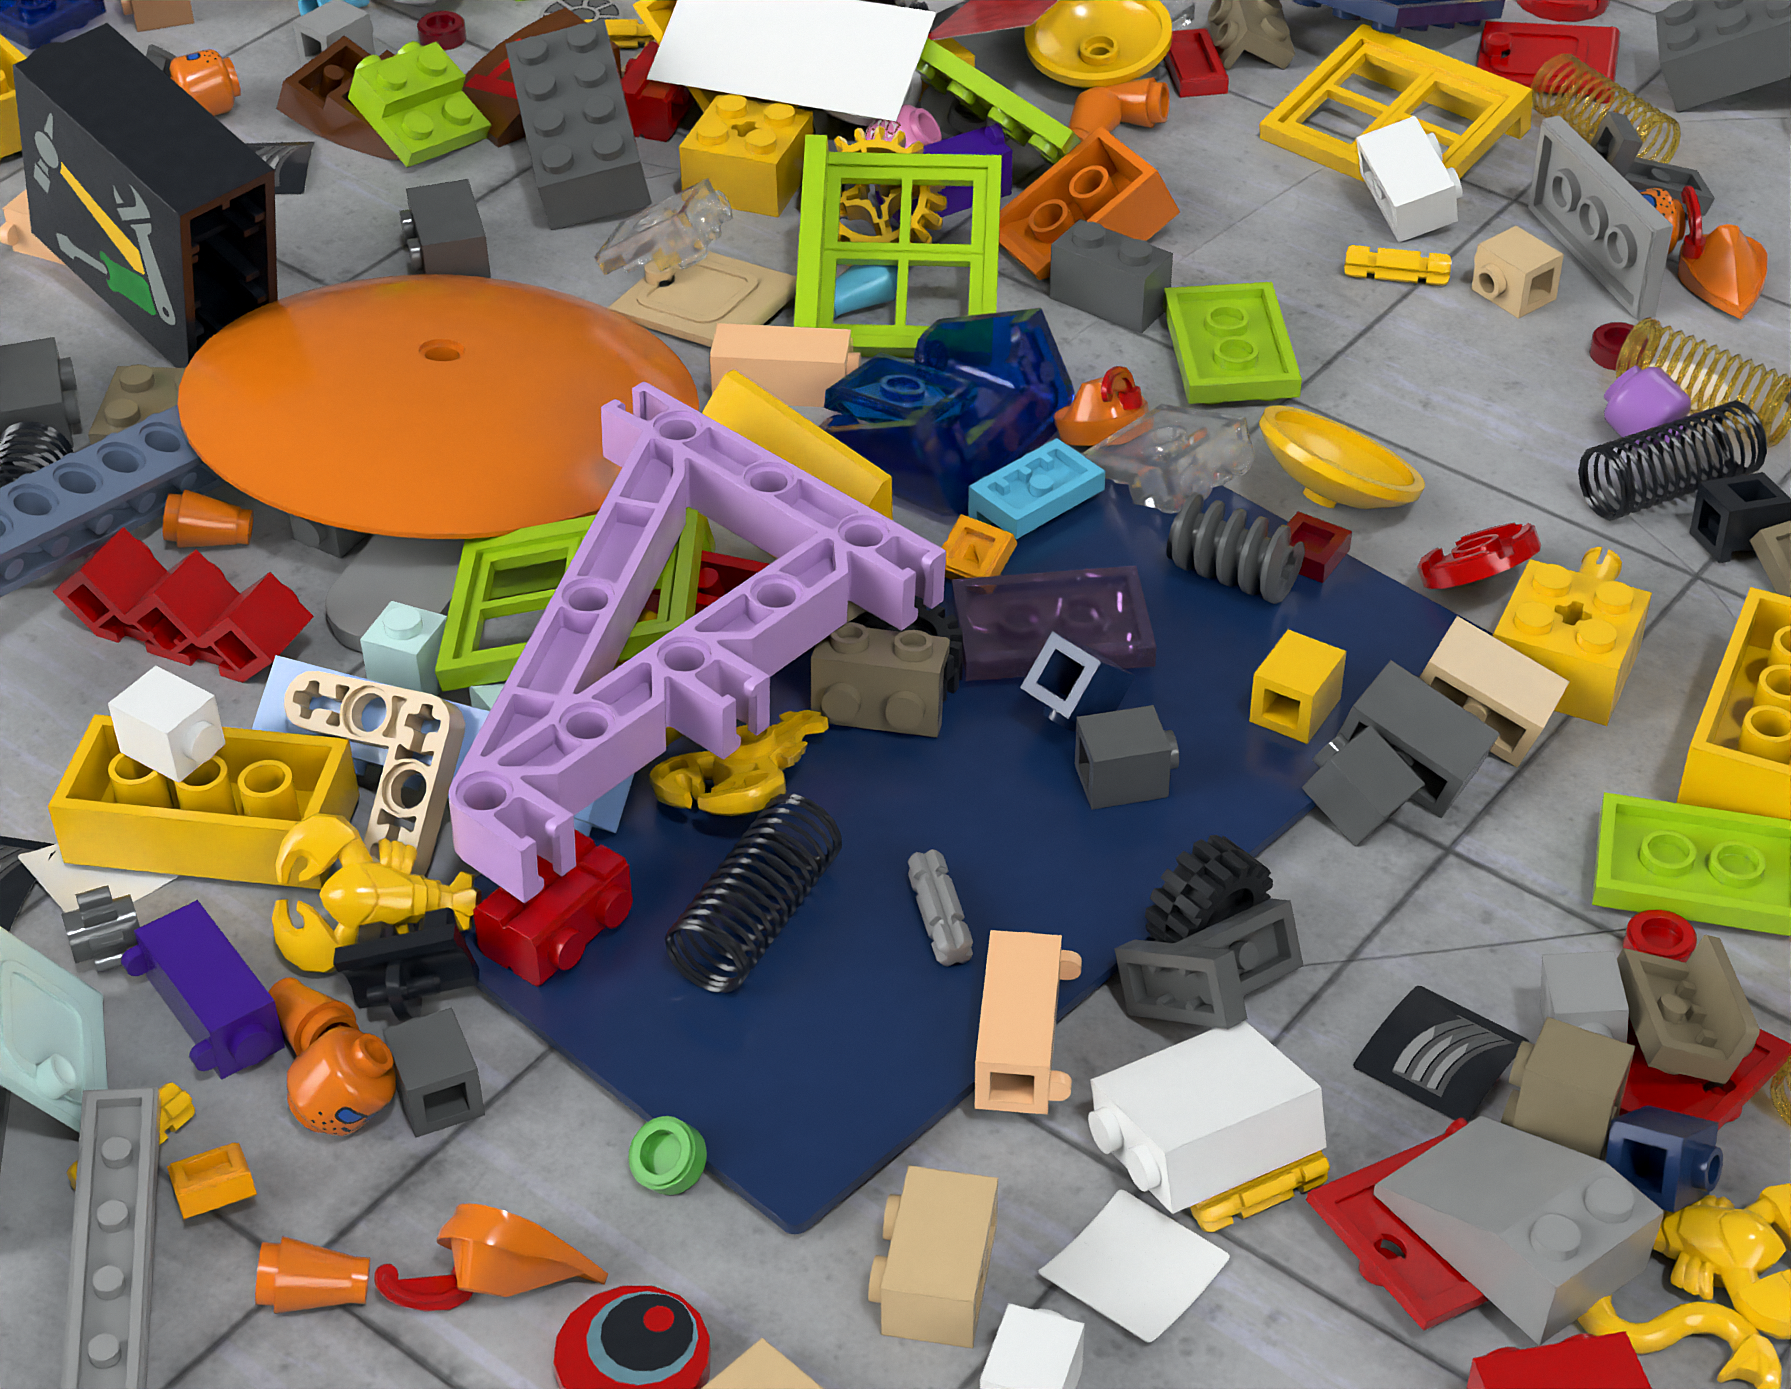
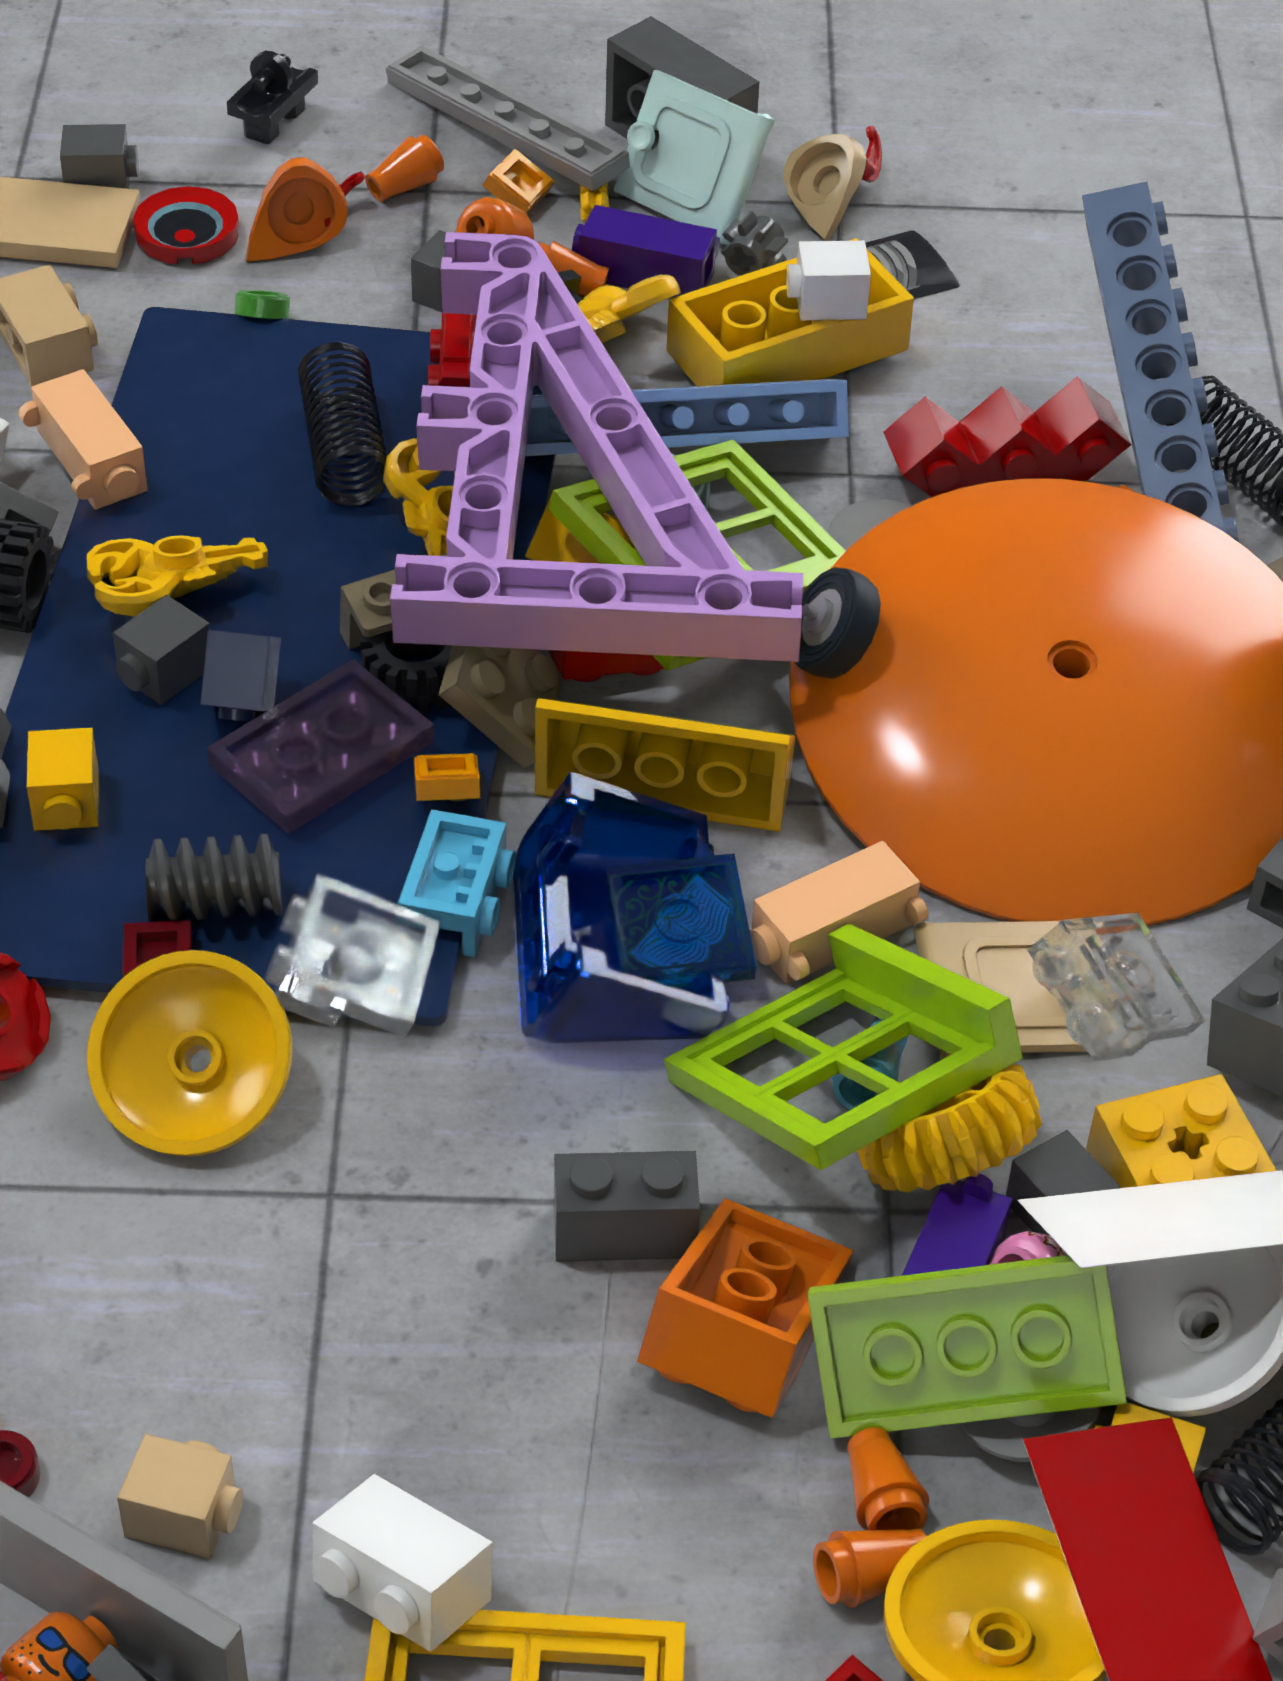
camera: 140 degrees right, 5 degrees up
tan beam [284,671,465,876] -> none
light aqua brick [360,601,447,696] -> none
light grey axle [908,849,973,967] -> none
orange piece [1054,366,1150,446] -> none
lime plate [1163,282,1302,405] -> none
yellow axle [1344,245,1451,286] -> none
none -> yellow animal [87,535,268,617]
none -> black wheel [795,567,881,679]

